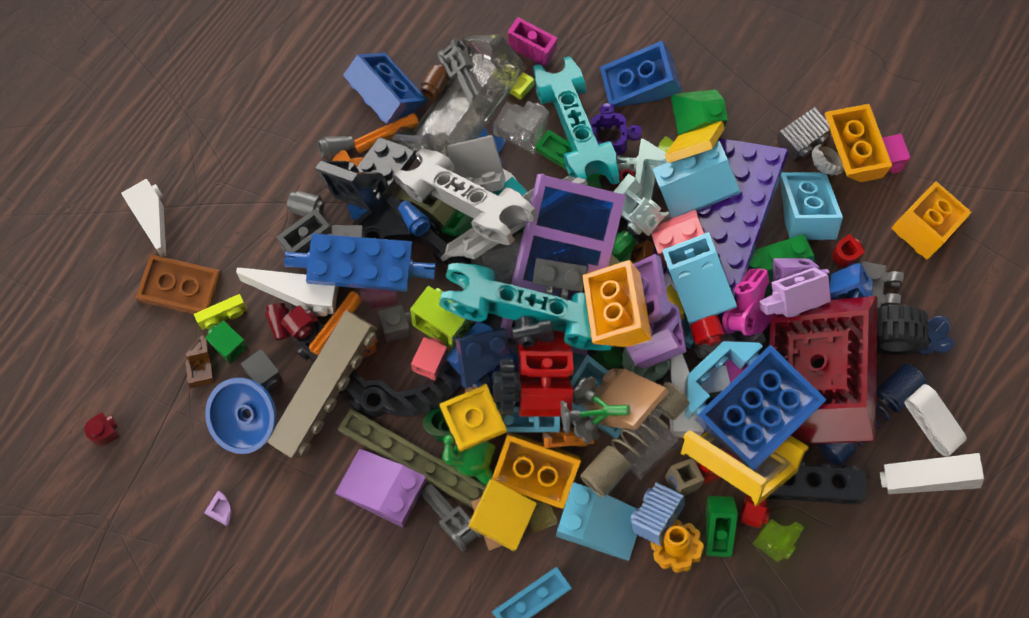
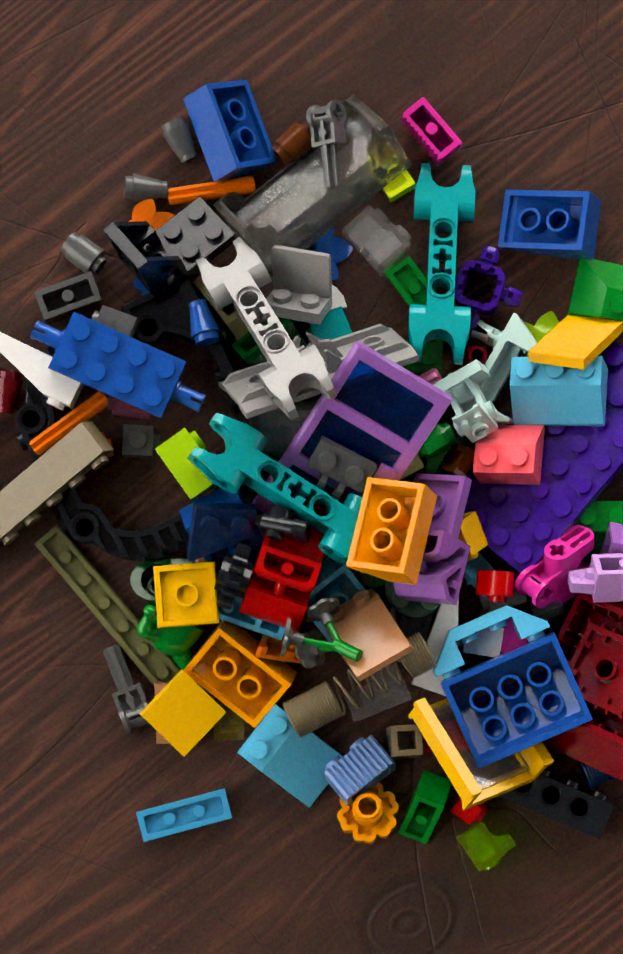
camera: 20 degrees right, 15 degrees up
dark red plate [281,305,318,339] -> none
medium lavender slope [335,449,427,528] -> none
coral brick [411,337,447,380] -> none
medium azure slope [662,232,737,325] -> none
none -> dark grey cone [161,116,198,163]

